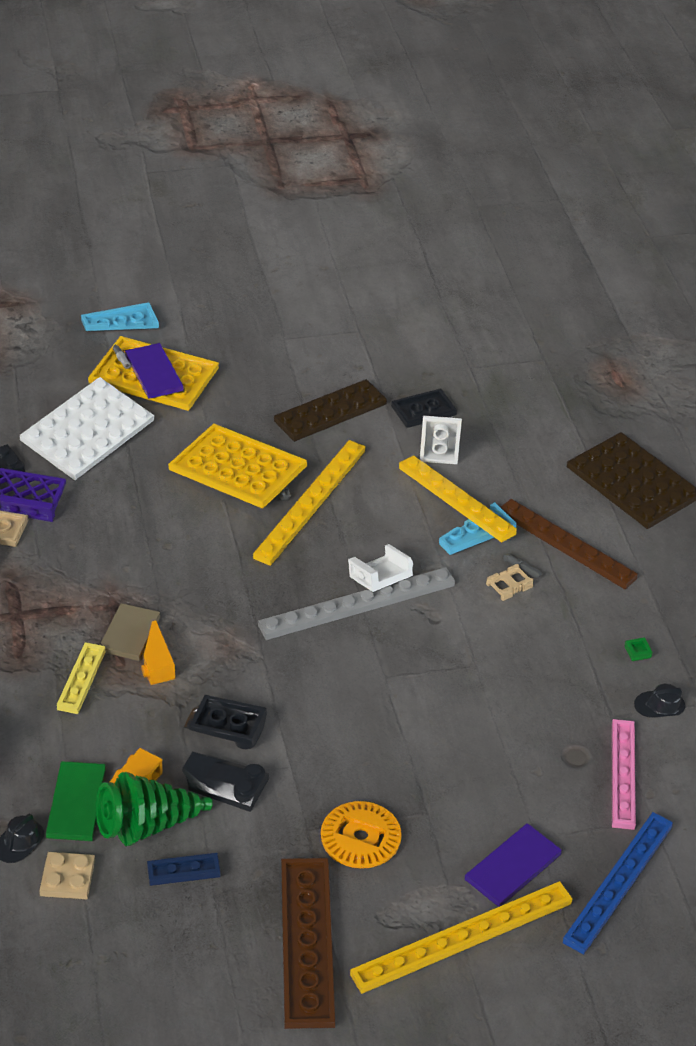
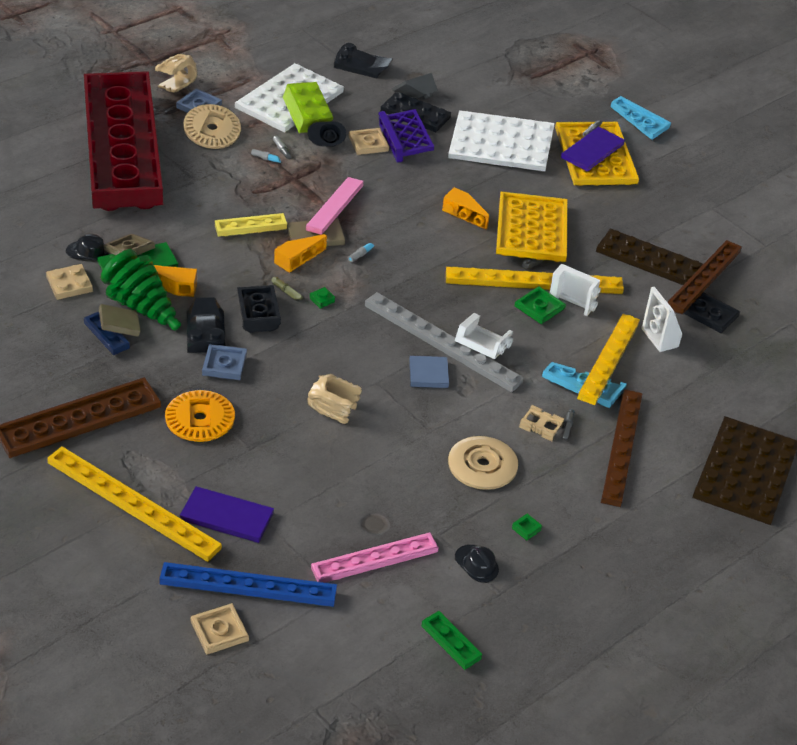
camera: 60 degrees right, 0 degrees up
none -> dark tan tile [99,304,140,337]
none -> dark tan tile [104,234,155,255]
none -> tan tile [191,603,249,655]
none -> sand blue plate [202,344,247,380]
none -> olive piece [271,277,303,300]
none -> bright pink tile [306,177,363,235]
none -> tan piece [307,374,362,424]
none -> green plate [310,287,335,309]
none -> light grey piece [348,243,374,262]
none -> sand blue tile [409,356,449,388]
none -> light orange slope [442,187,489,230]
none -> tan piece [448,436,518,490]
none -> green plate [514,286,566,325]
none -> white panel [550,264,601,316]
none -> reddish brown plate [667,240,742,314]

